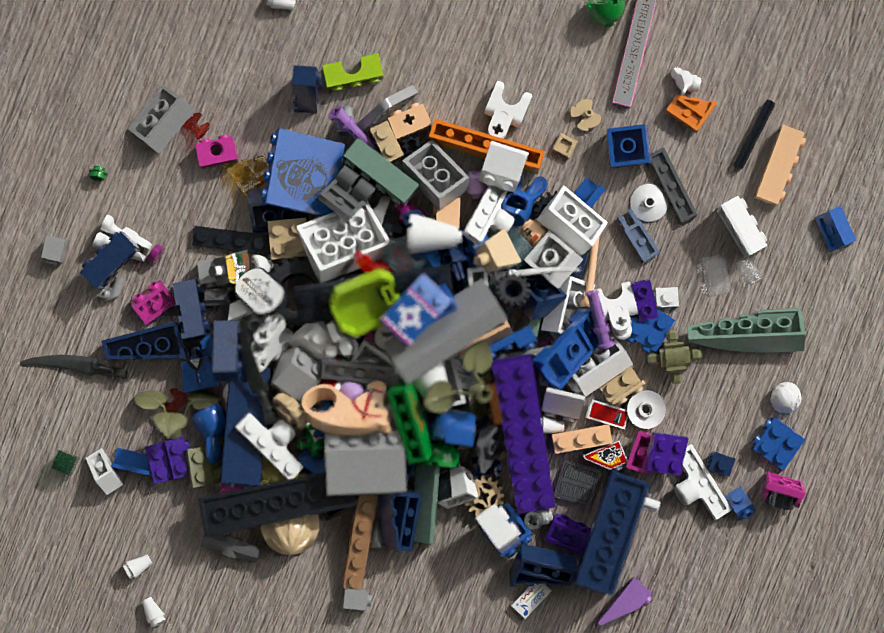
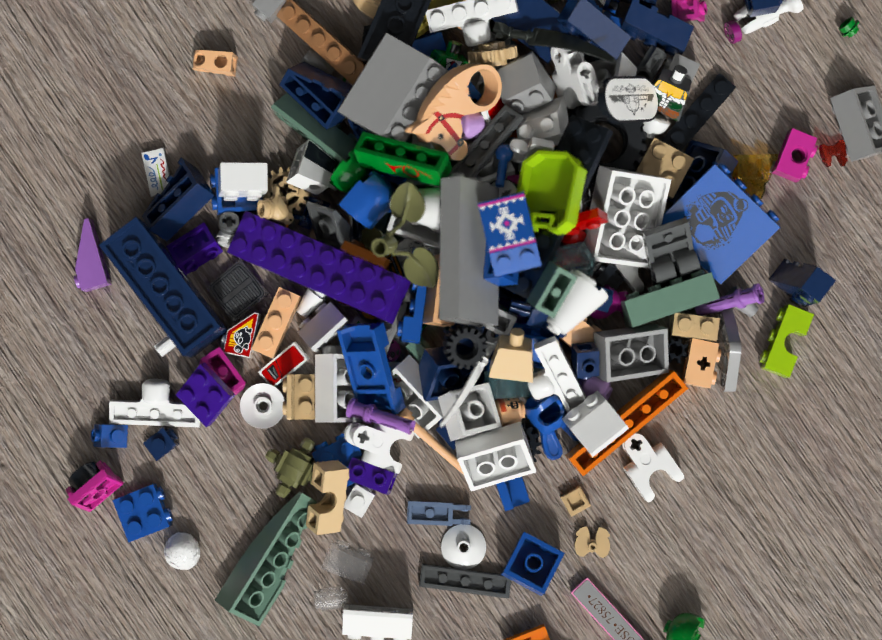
camera: 120 degrees right, 0 degrees up
none -> light nougat leg [192,50,238,77]
none -> tan animal [257,186,294,228]
none -> tan arch [306,460,349,535]
none -> blue bar [495,144,514,188]
none -> sand green brick [527,261,578,318]
none -> dark blue brick [571,342,600,379]

